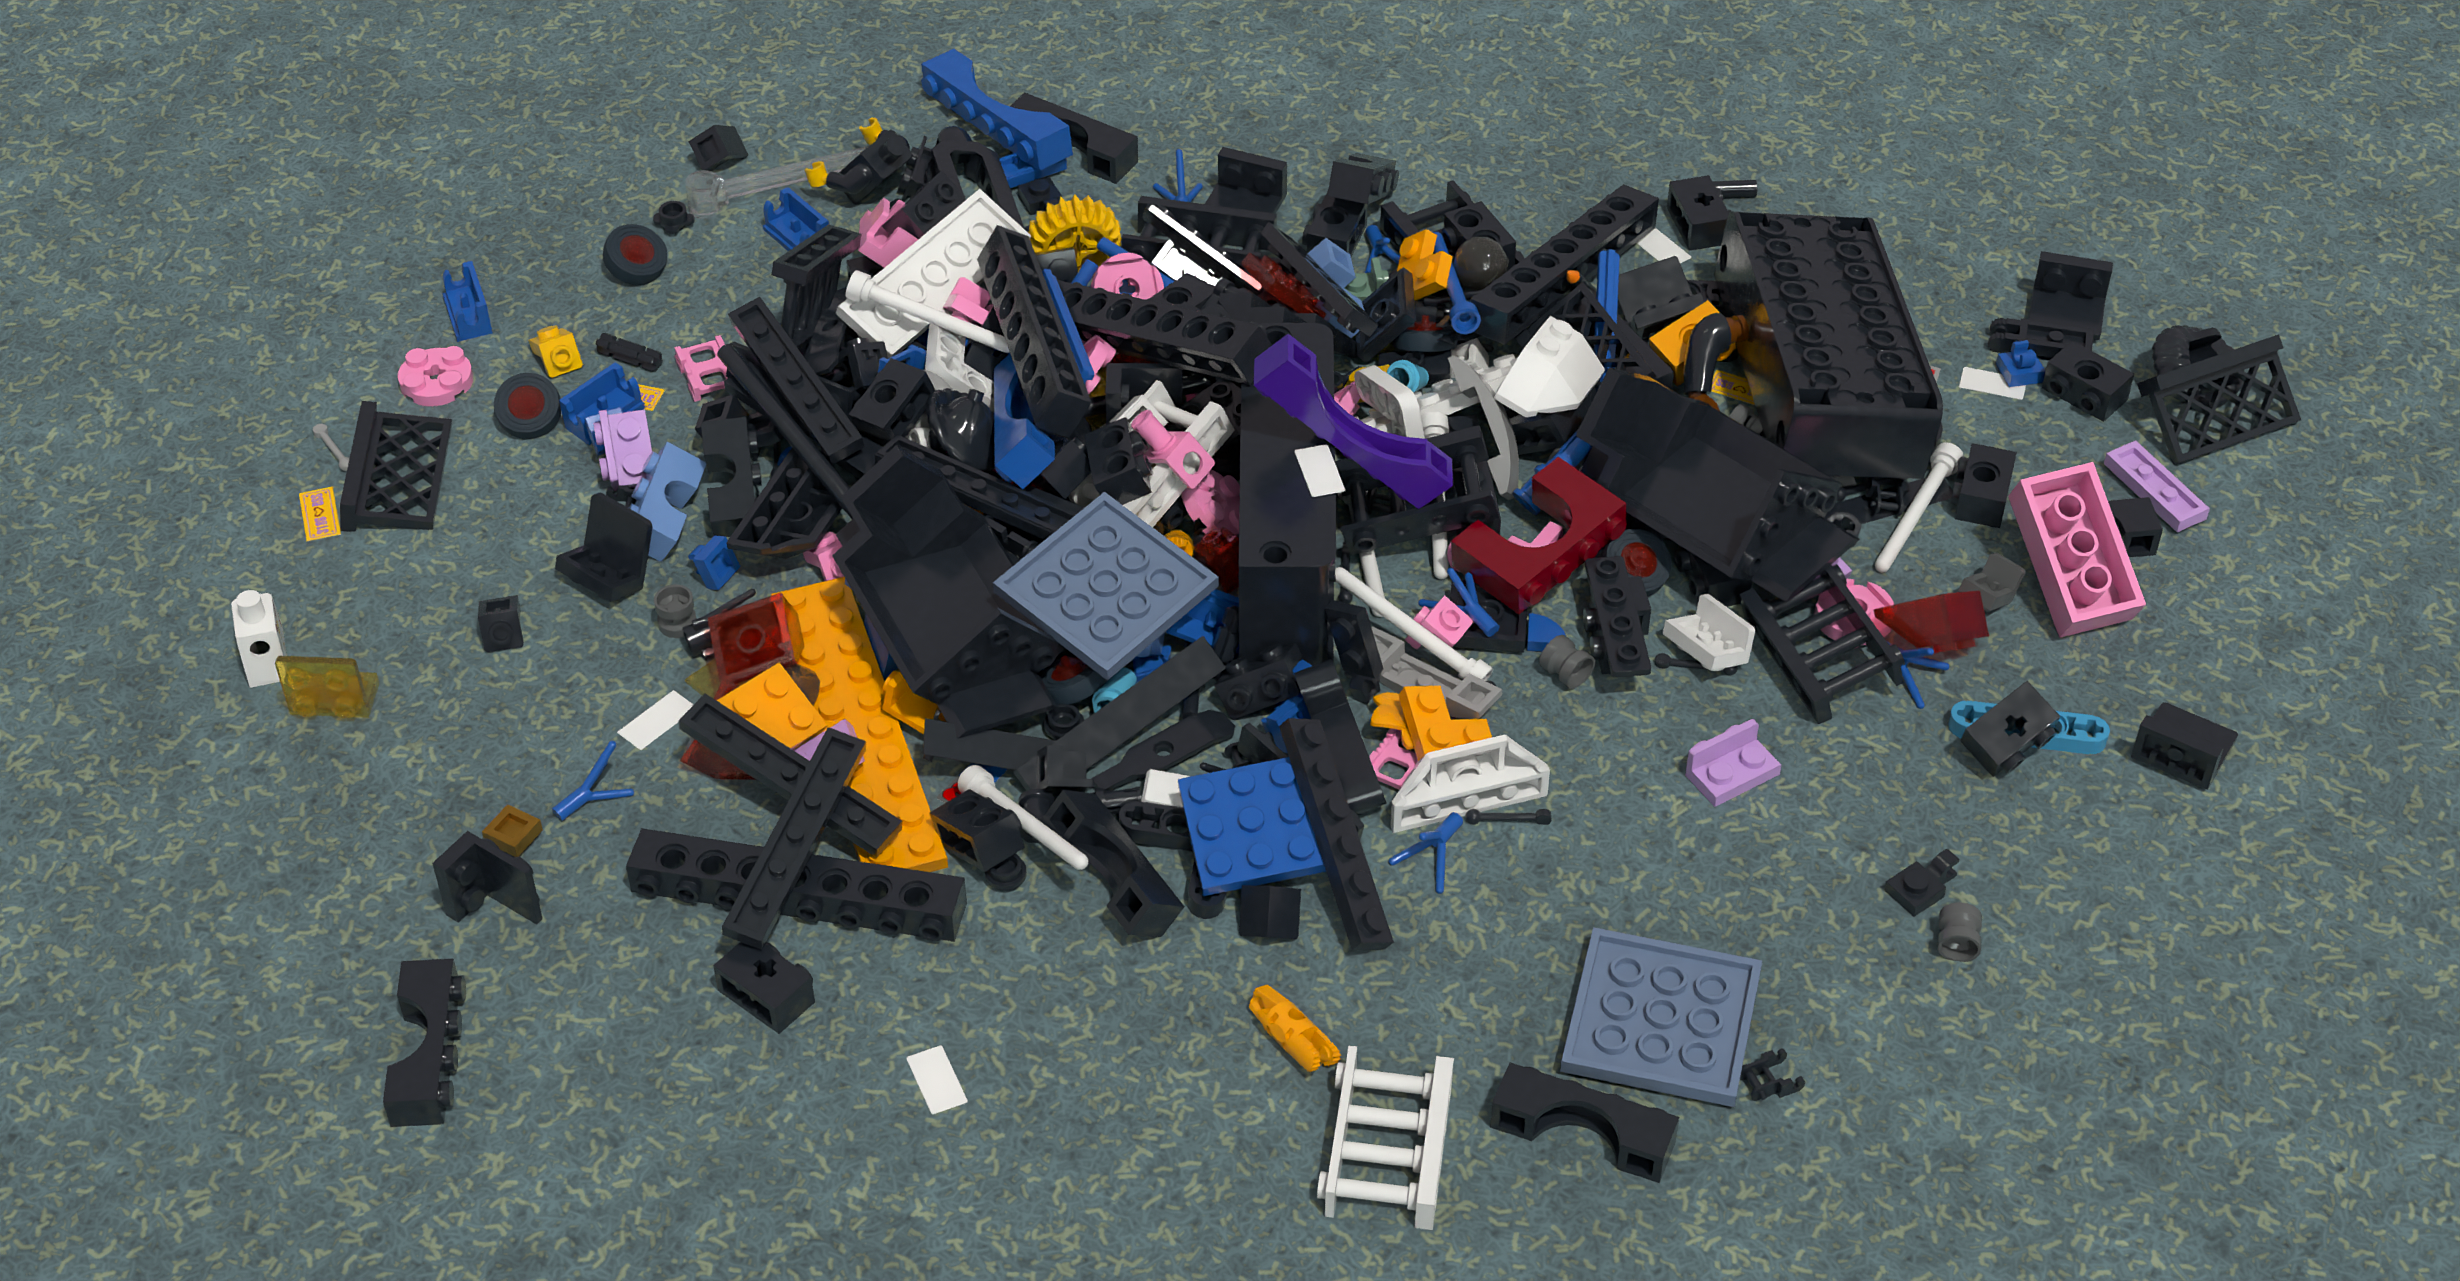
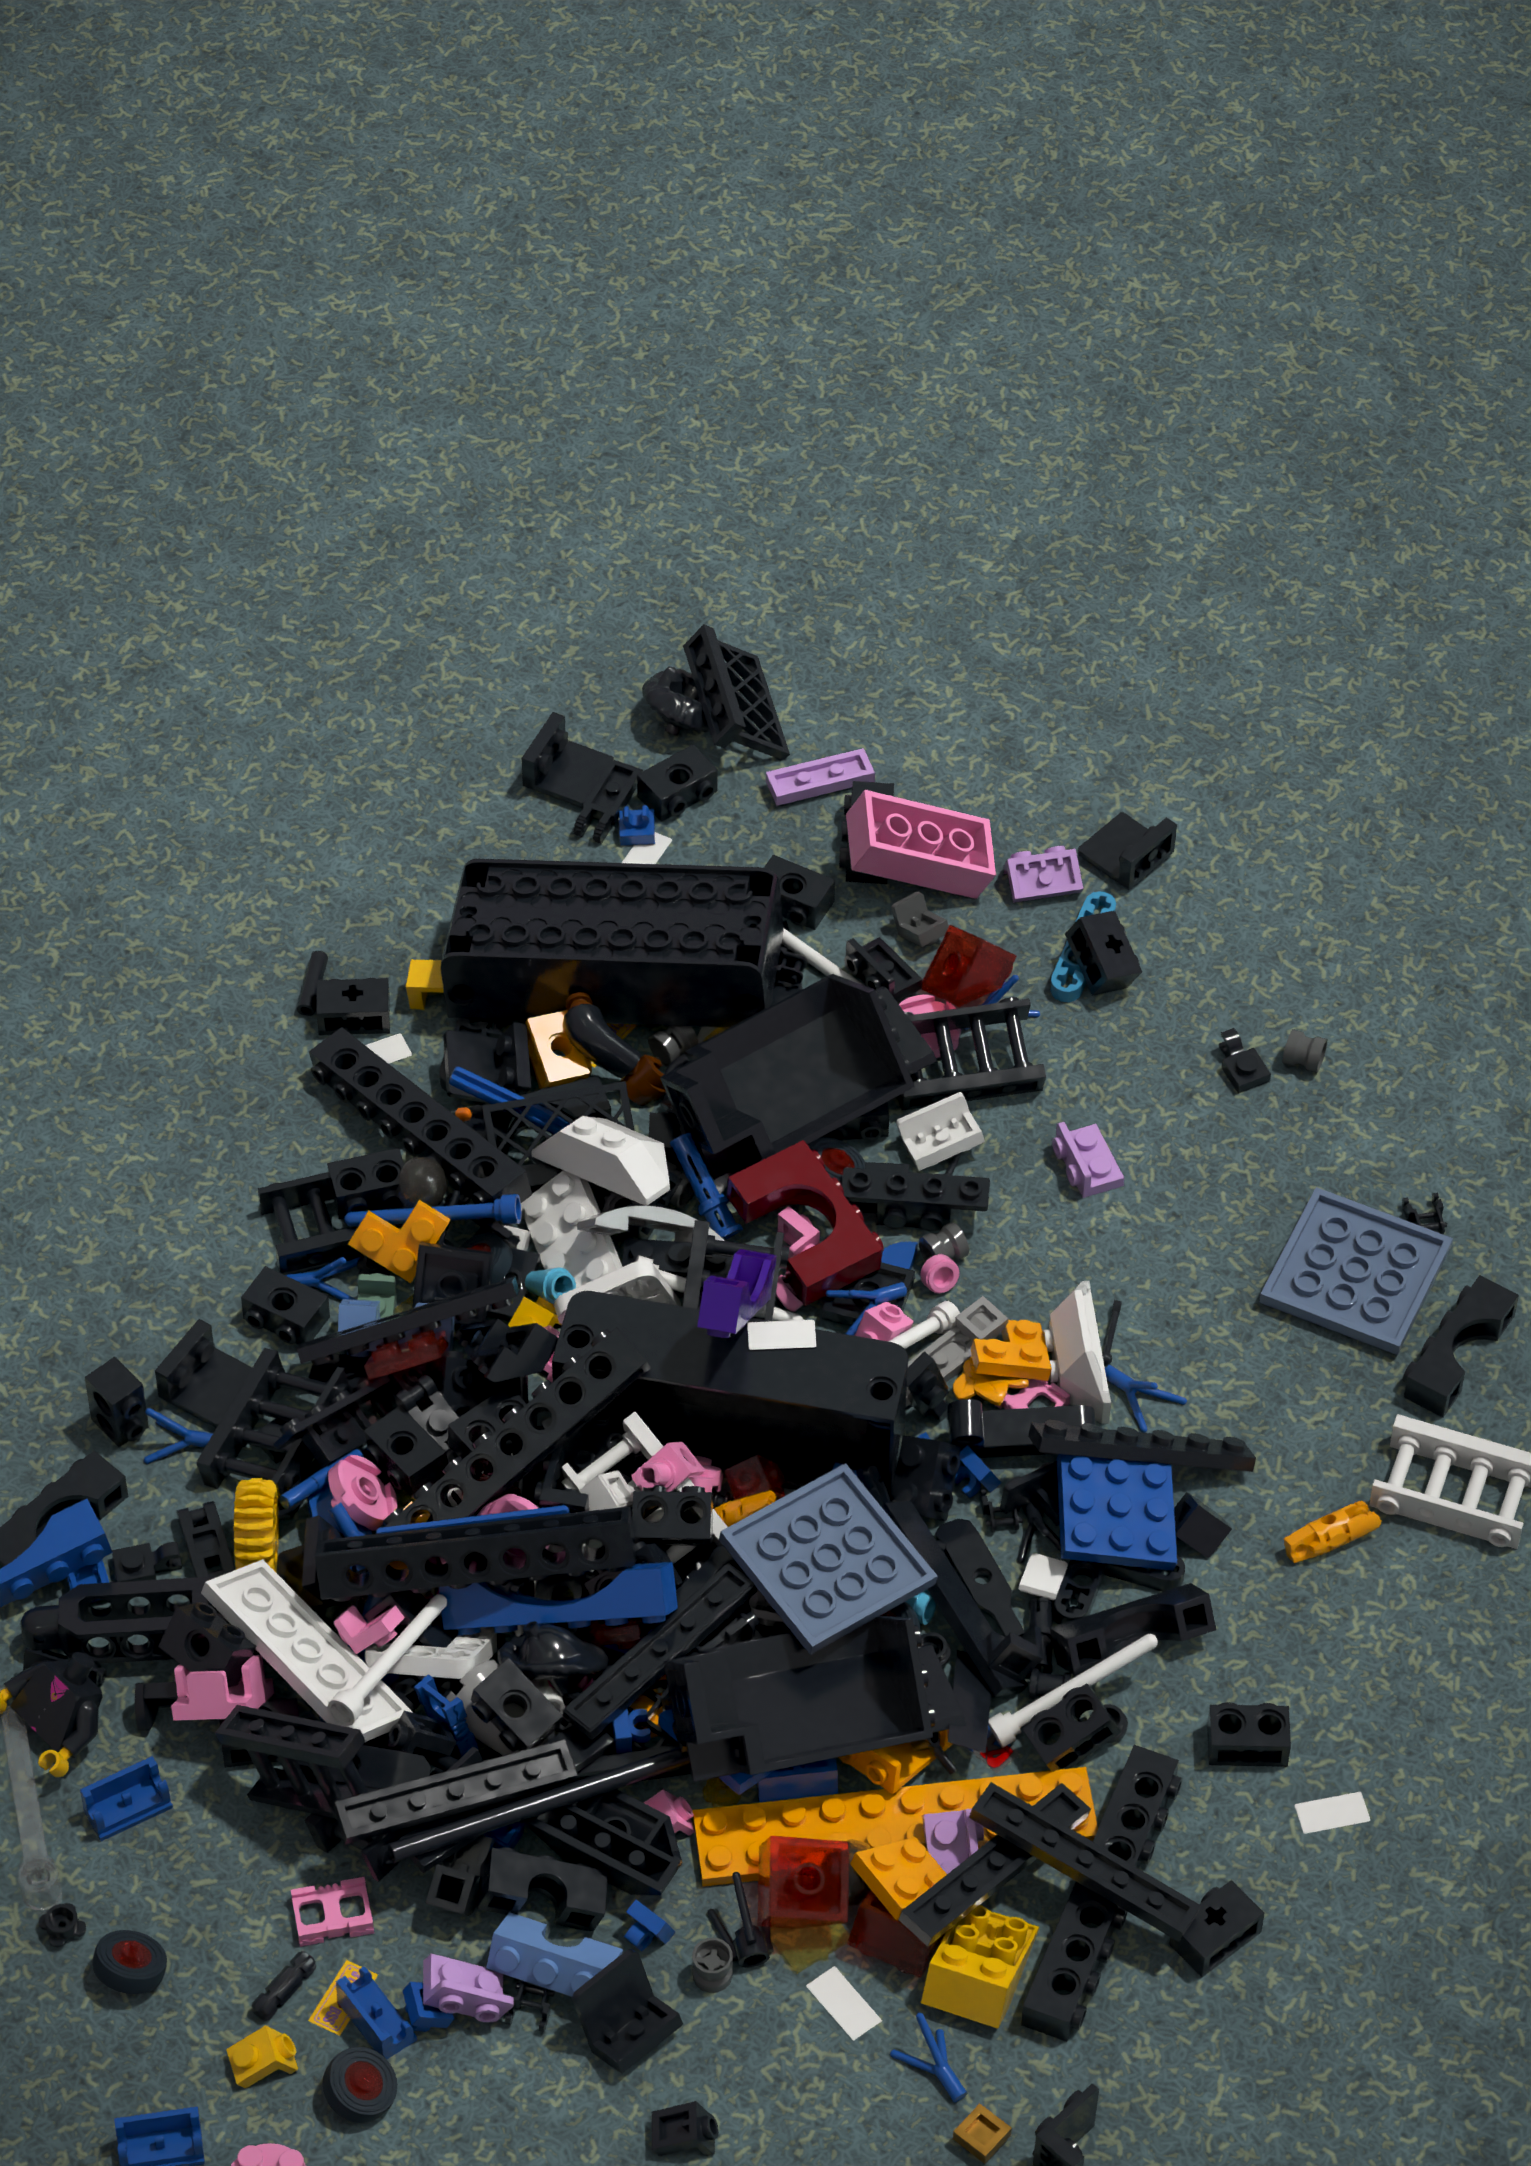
camera: 80 degrees left, 5 degrees up
black arch [1327,153,1399,204] -> none
none -> black brick [85,1357,149,1448]
none -> black bracket [844,937,923,1002]
none -> bright pink tile [920,1254,959,1294]
none -> yellow slope [921,1905,1039,2029]
none -> lavender bracket [1003,846,1083,903]
none -> black brick [1207,1702,1291,1767]

